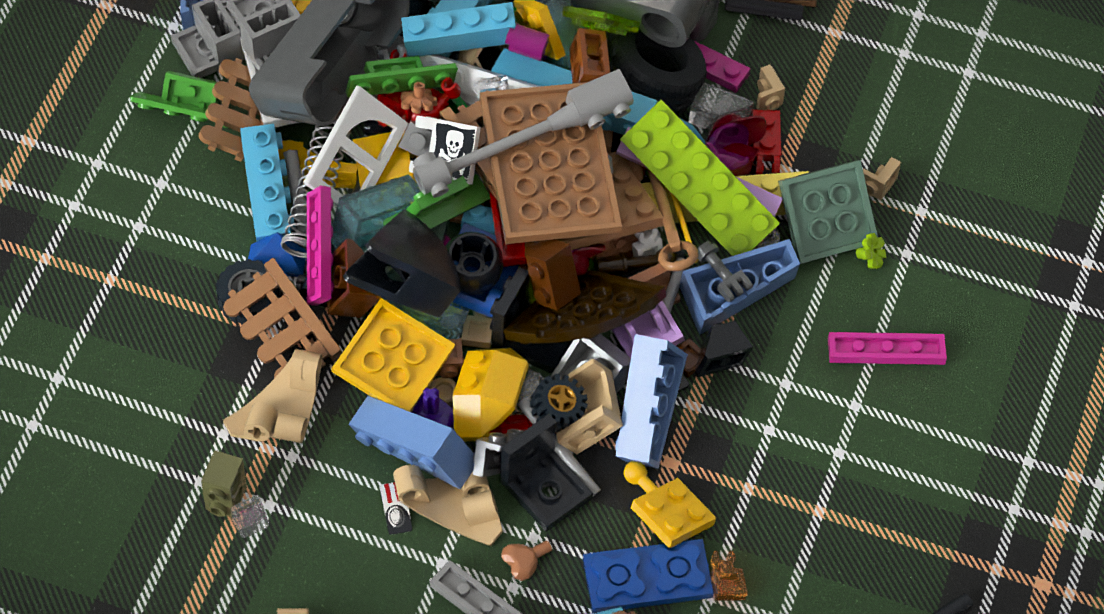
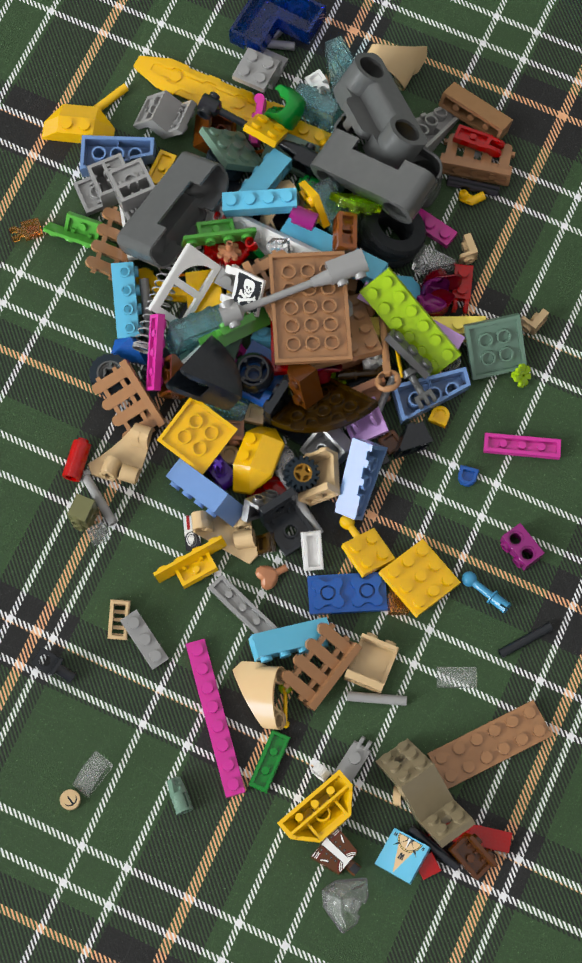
camera: 10 degrees right, 15 degrees up
none -> clear orange plate [9,217,44,242]
none -> red brick [62,437,91,482]
none -> light grey piece [81,474,118,526]
none -> yellow bracket [153,535,227,589]
none -> dark brown tile [255,532,277,555]
none -> white tile [300,530,324,571]
none -> yellow plate [378,539,461,618]
none -> dark grey plate [384,329,433,379]
none -> yellow tile [428,406,450,428]
none -> blue tile [458,465,479,487]
none -> yellow arm [459,189,486,206]
none -> dark azure pin [461,571,511,614]
none -> magenta brick [500,523,545,571]

